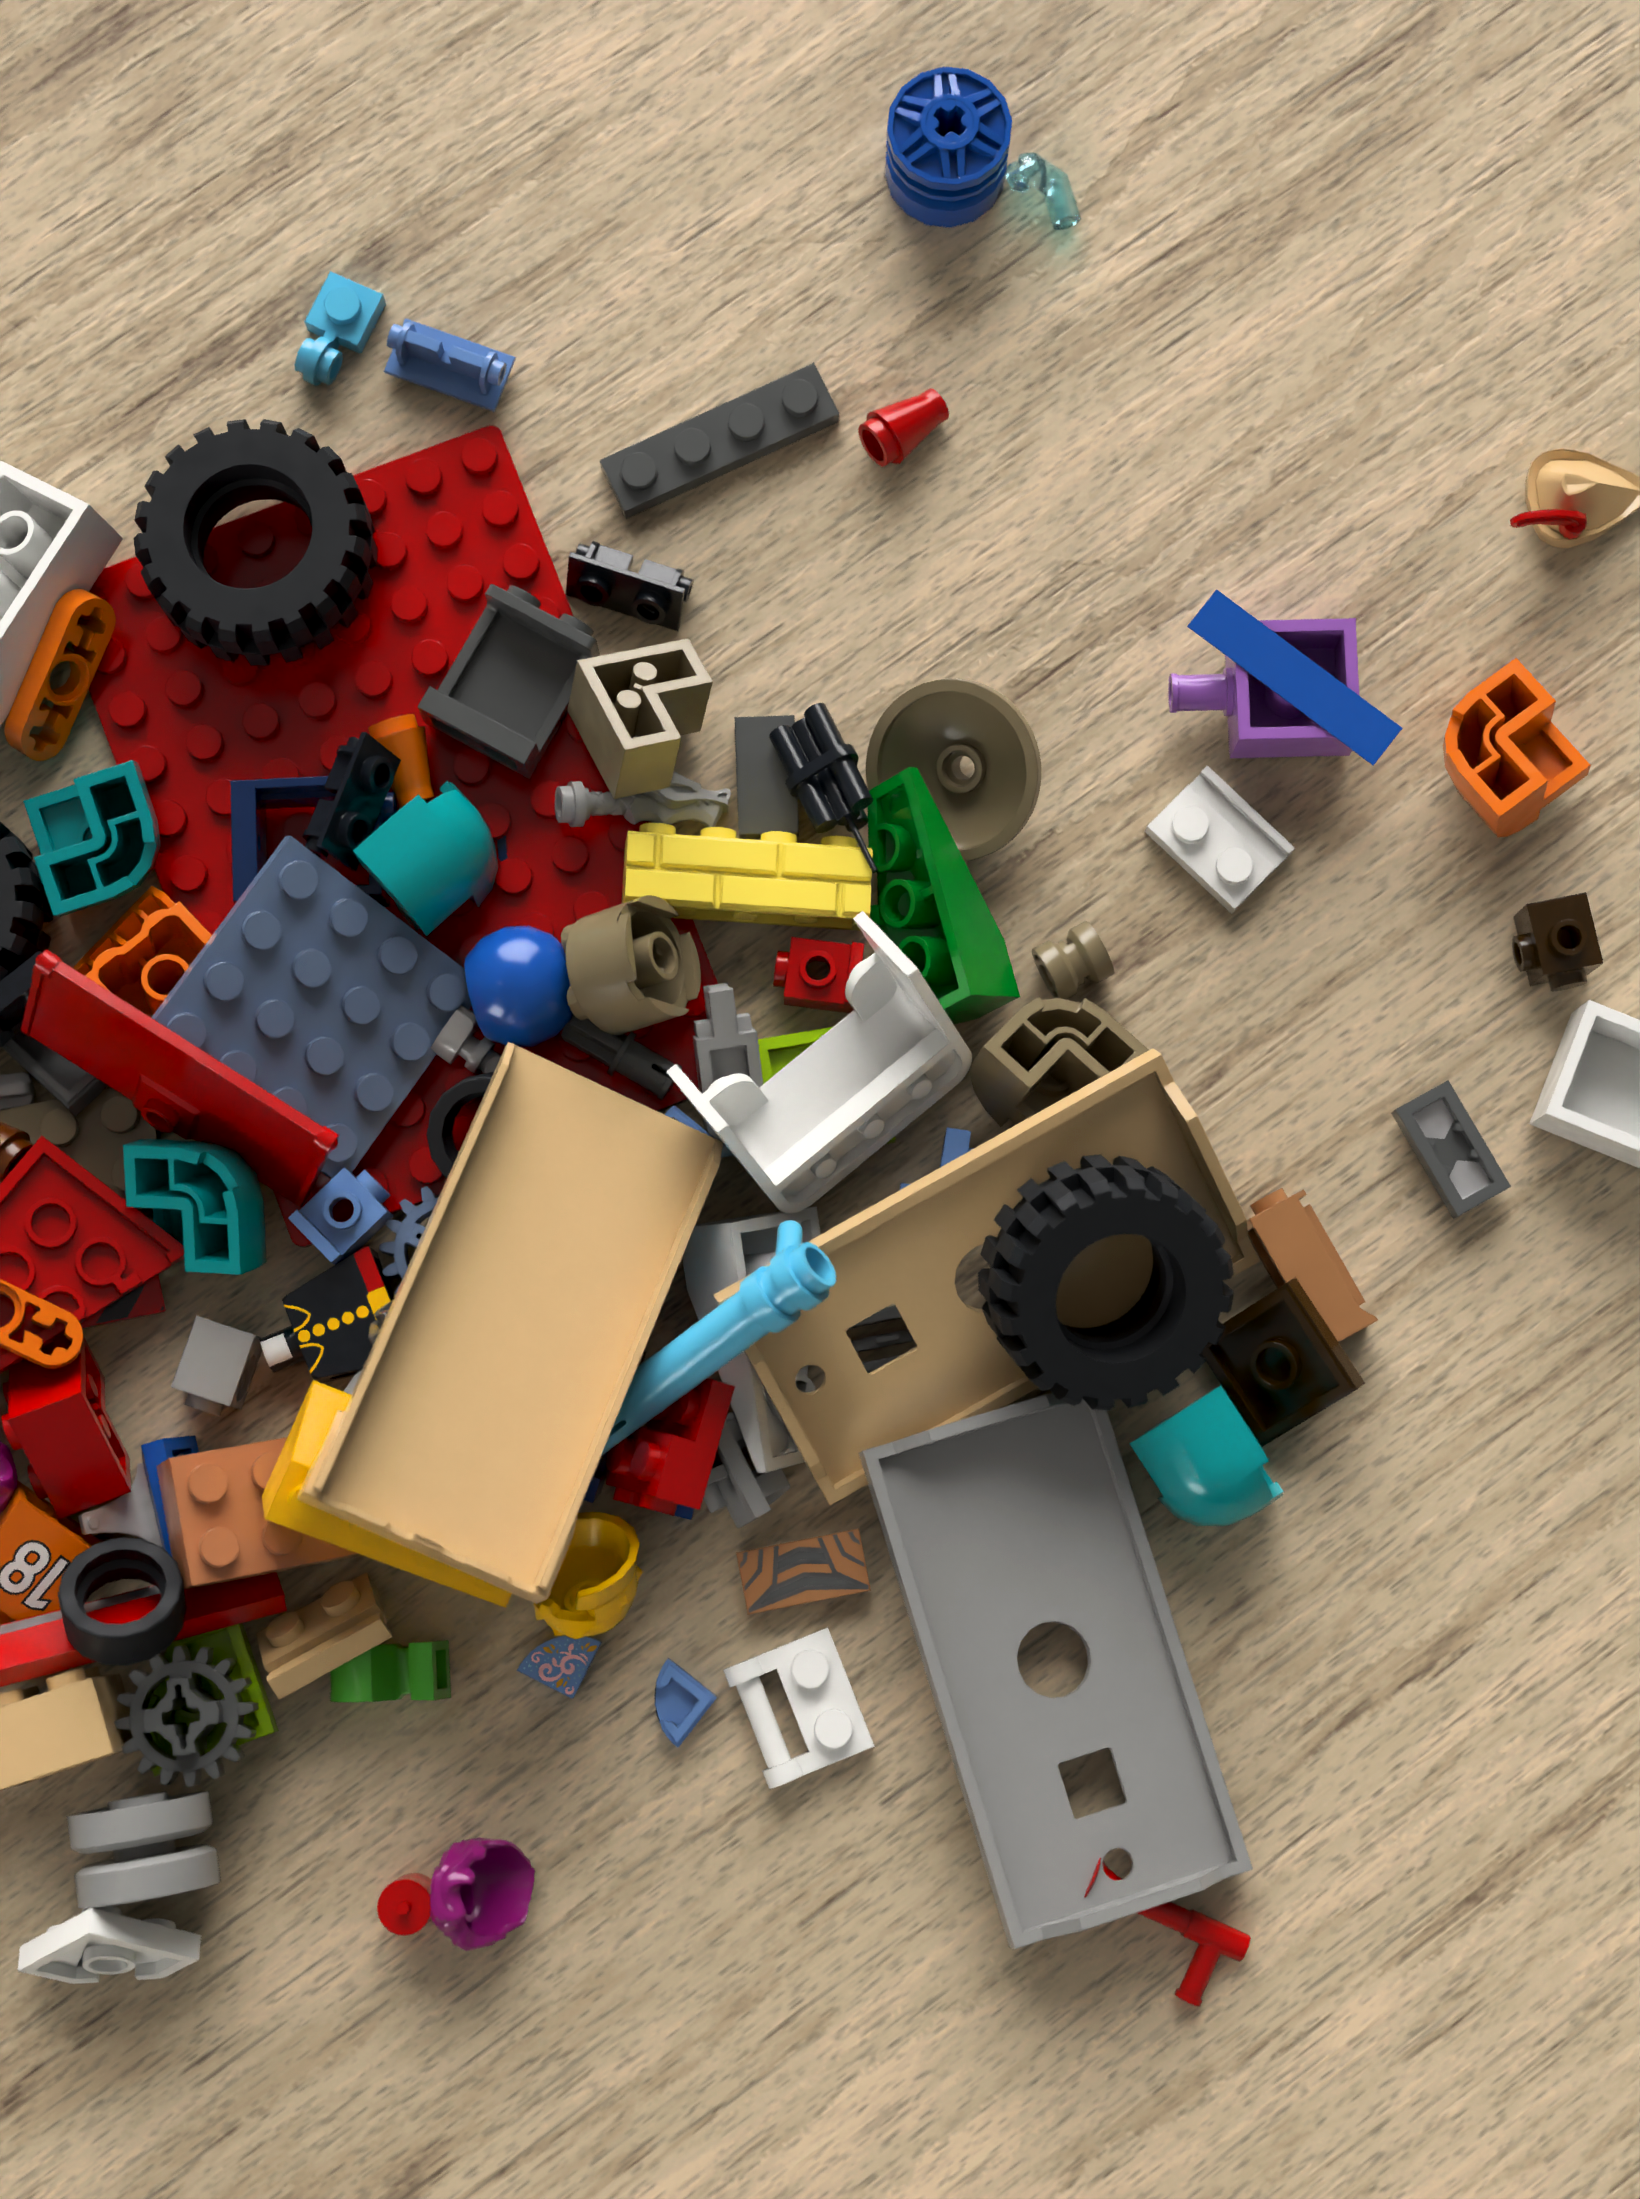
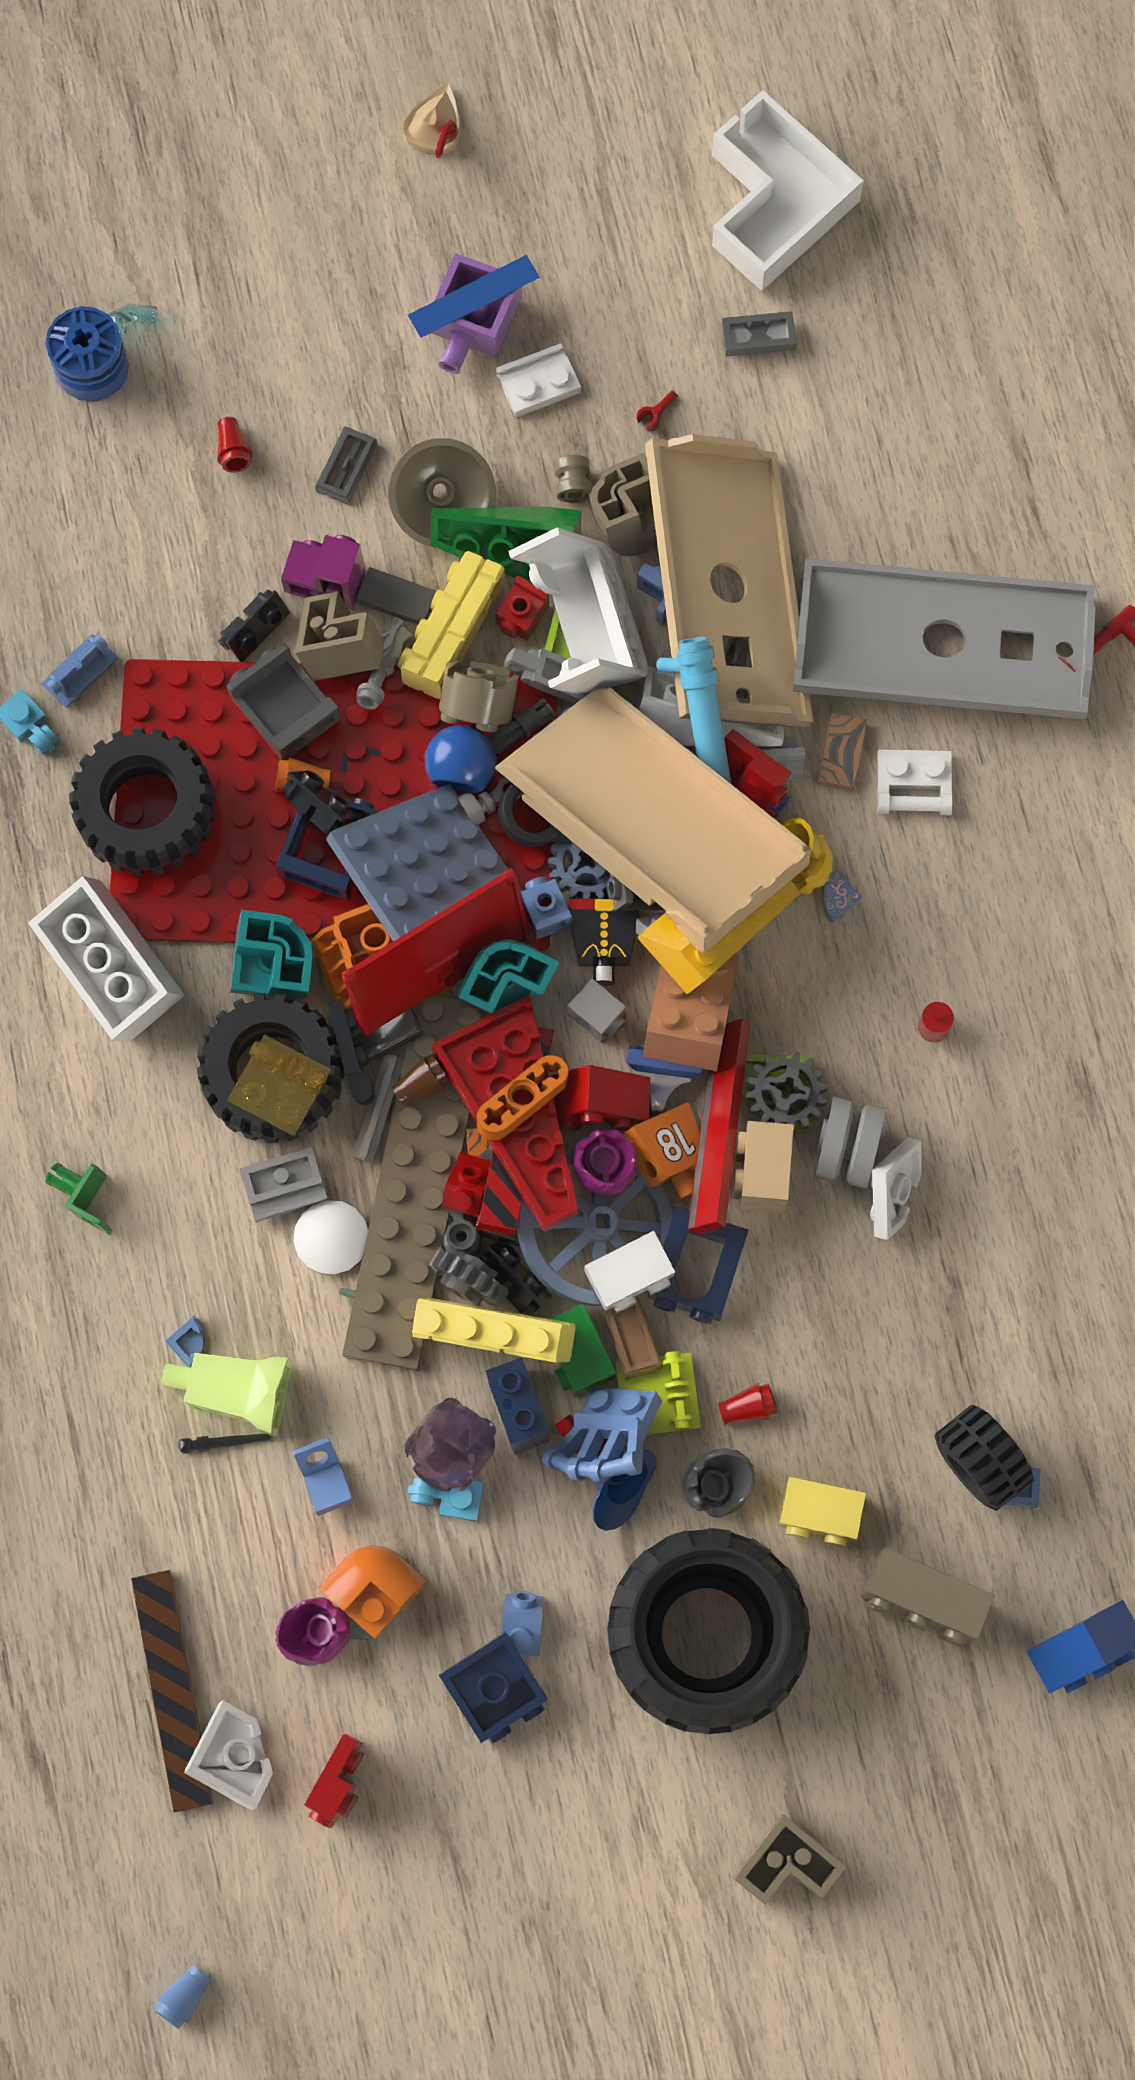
camera: 65 degrees left, 5 degrees down
orange beam [4,589,116,761] -> none
black tyre [58,1538,187,1666] -> none
tan plate [256,1572,392,1700] -> none
bright green leg [330,1640,451,1702] -> none
teal brick [353,781,498,936] -> none
magenta hair [430,1837,535,1951] -> none
dark grey plate [600,363,839,519] -> none
medium blue tile [655,1658,717,1748] -> none
black piece [769,703,878,873] -> none
black tyre [978,1154,1234,1410] -> none
teal brick [1129,1386,1284,1526] -> none
dark brown tile [1201,1277,1365,1447] -> none
medium nougat window [1247,1188,1378,1342] -> none
orange brick [1443,658,1591,837] -> none
dark brown brick [1512,892,1603,991] -> none
none -> magenta brick [281,535,365,610]
none -> dark grey tile [315,426,378,505]
none -> red hand [636,390,677,432]

